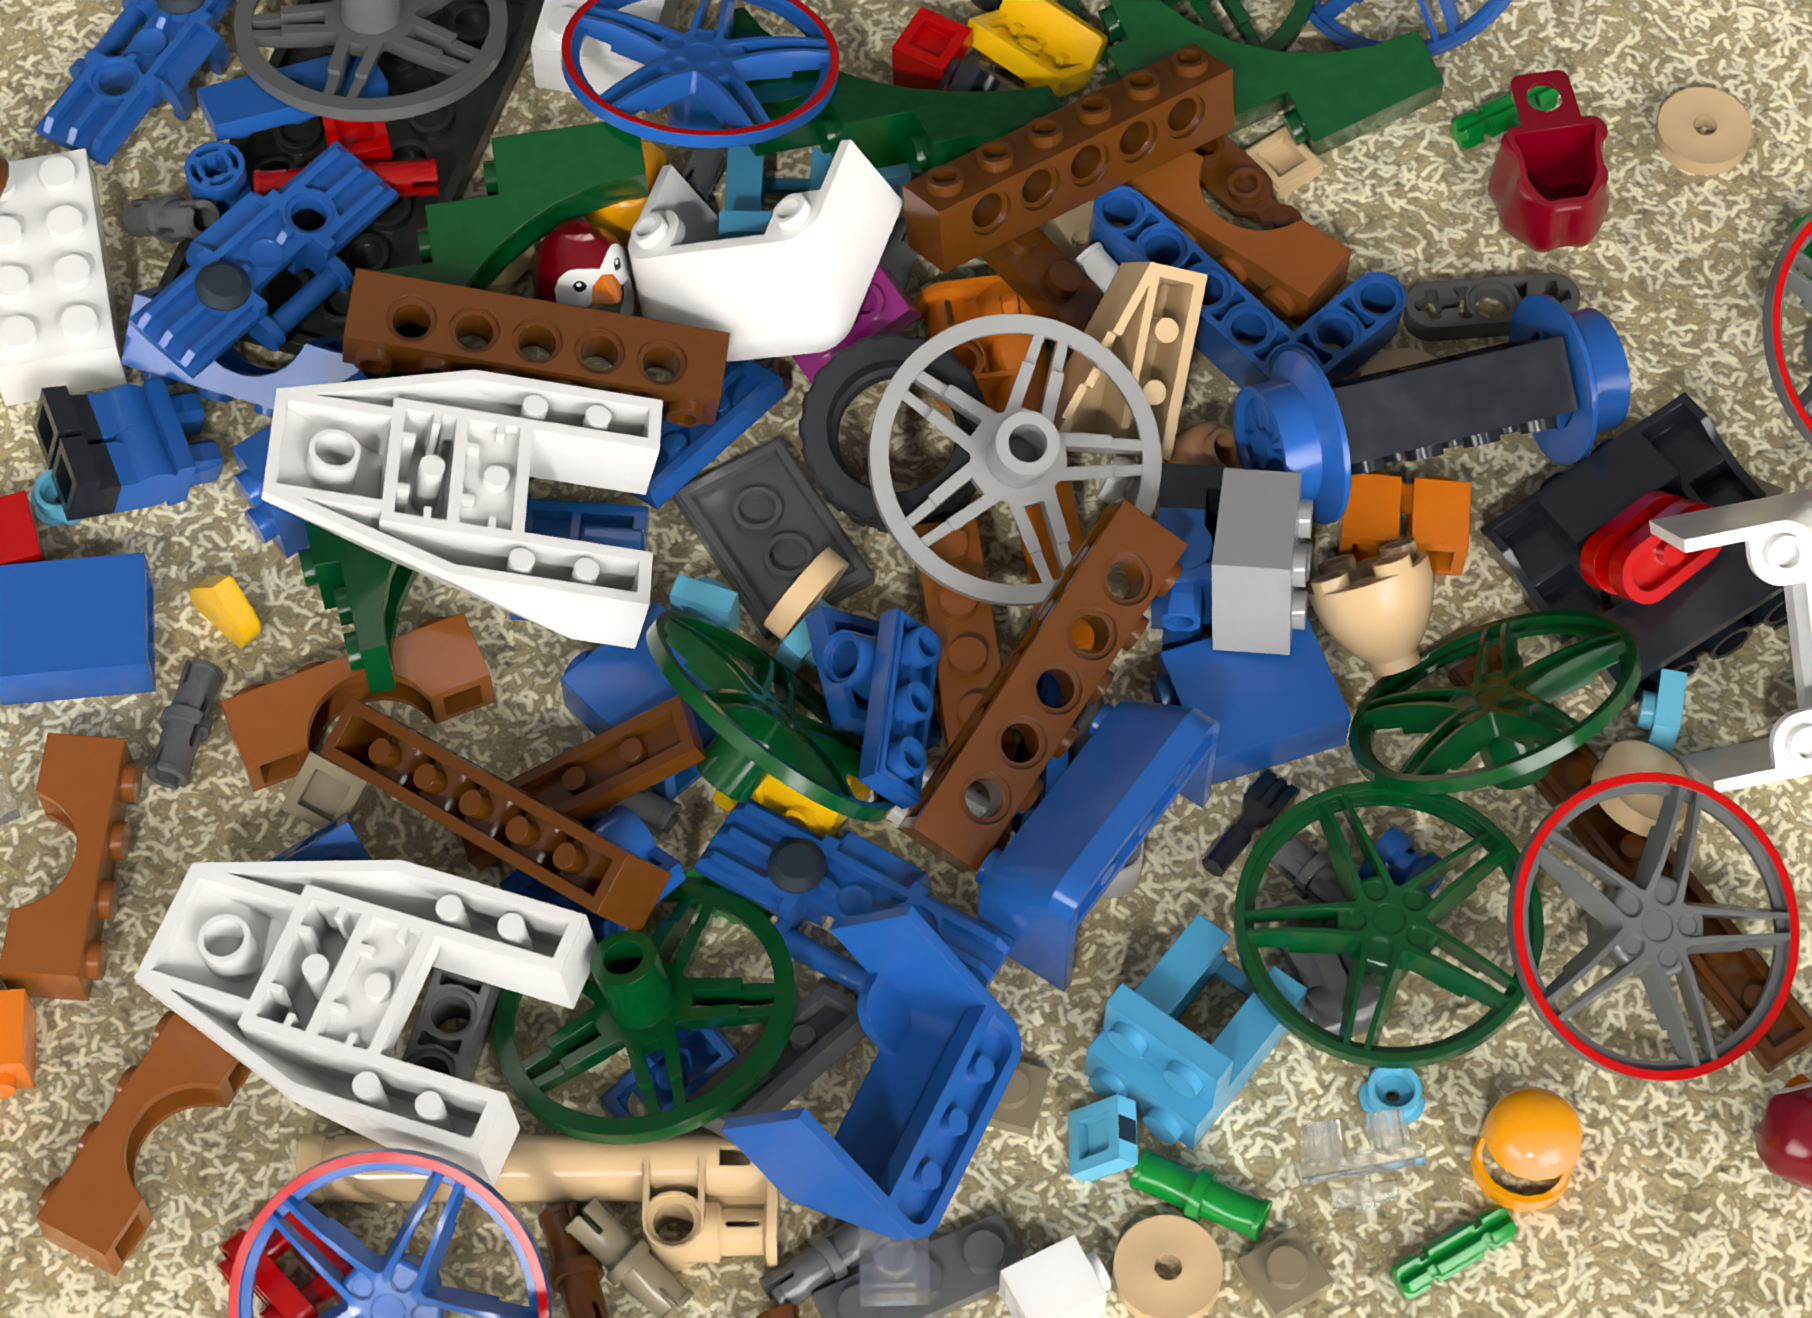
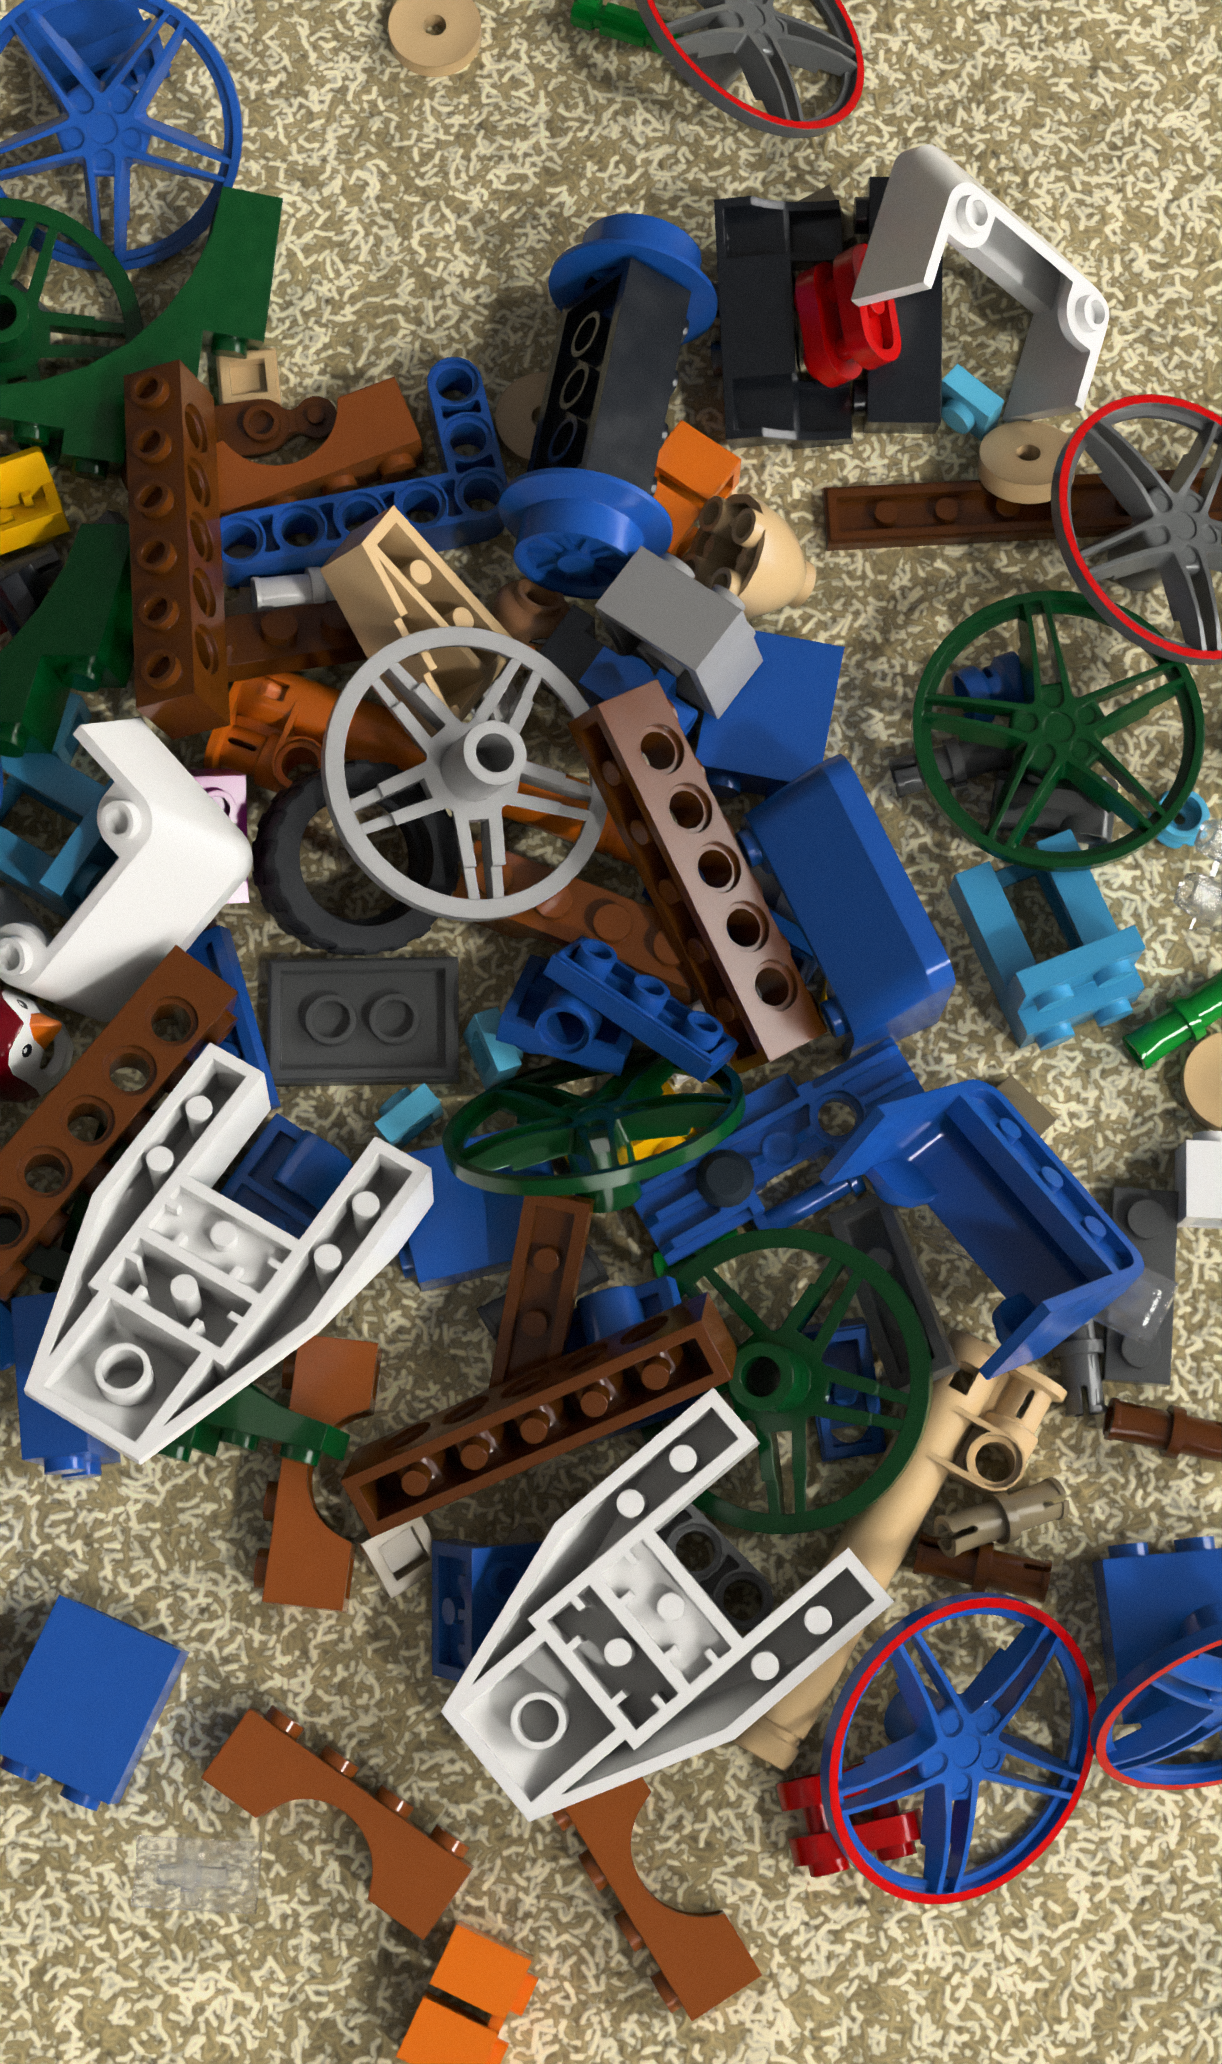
camera: 60 degrees left, 15 degrees up
dark grey pin [147,659,224,789] -> none
yellow tile [189,575,262,648] -> none
tan piece [764,547,849,641] -> none
medium azure plate [1068,1094,1138,1181] -> none
black piece [1202,769,1300,877] -> none
dark green wheel [1348,610,1642,795] -> none
dark grey beam [1403,273,1580,341] -> none
green axle [1449,86,1559,149] -> none
dark red piece [1488,70,1609,253] -> none

